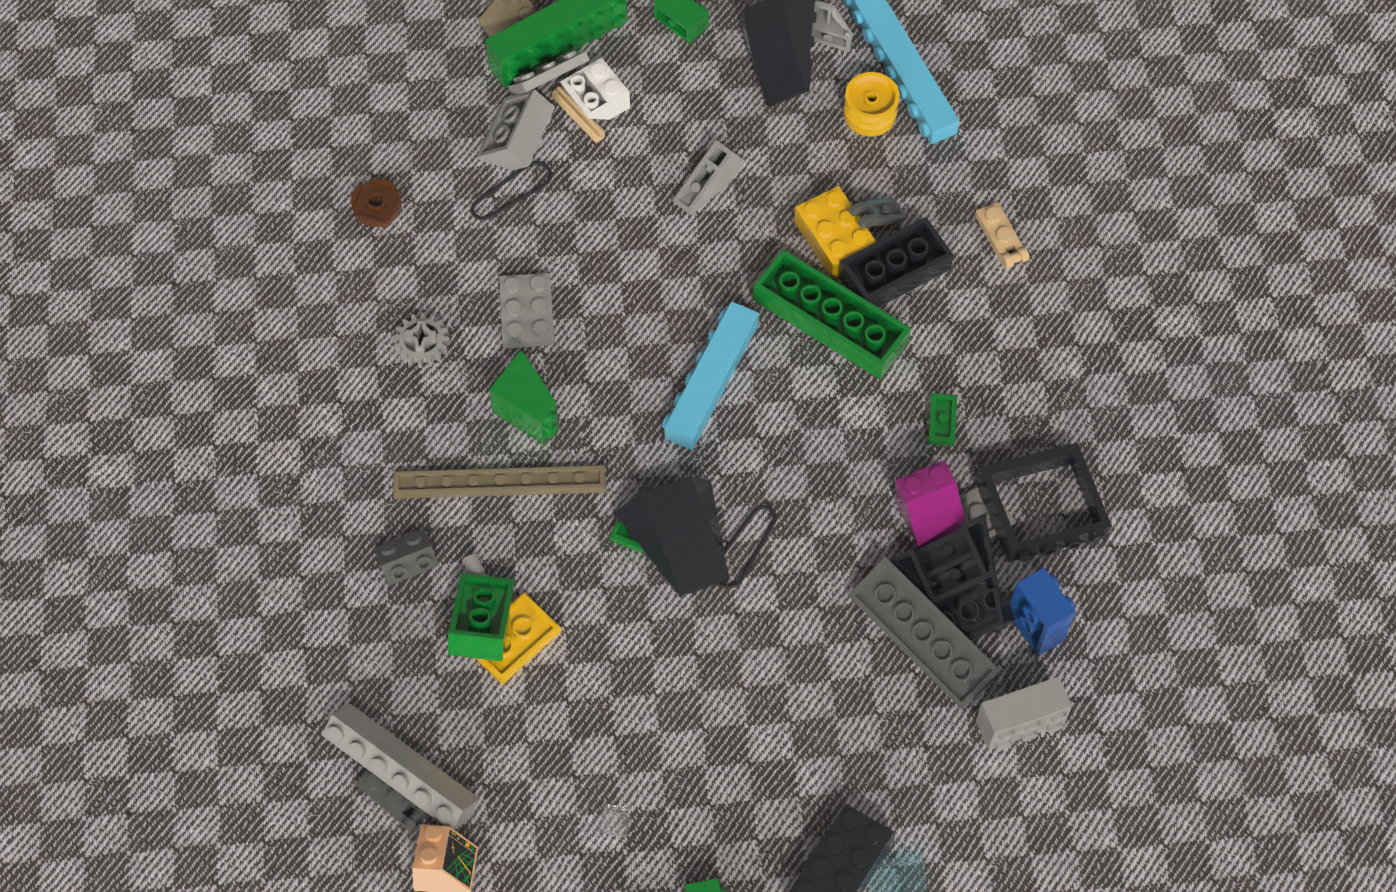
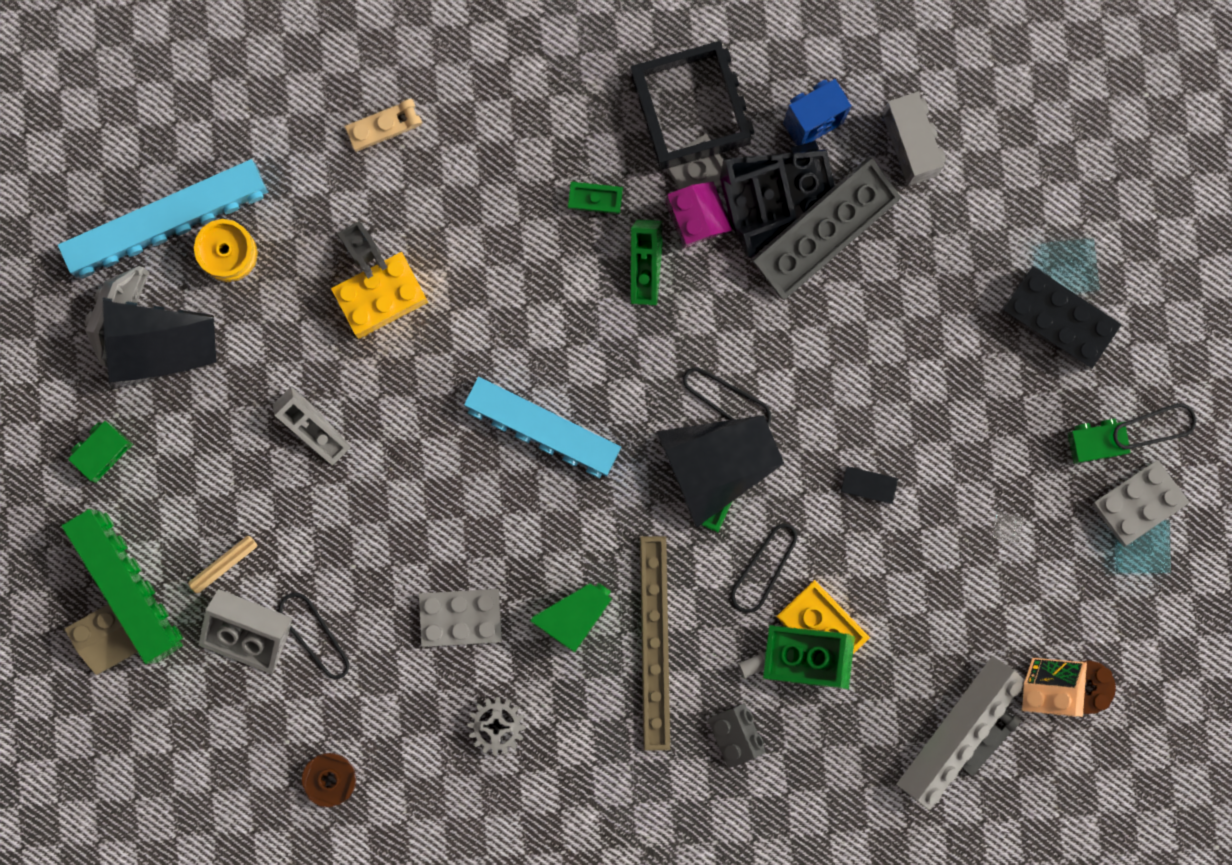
camera: 90 degrees left, 20 degrees up
light grey plate [508,50,590,95] -> none
white slope [561,58,630,120] -> none
green brick [753,249,911,380] -> none
black brick [838,217,954,308] -> none
none -> green slope [631,219,663,305]
none -> black piece [731,524,797,613]
none -> black tile [840,466,899,505]

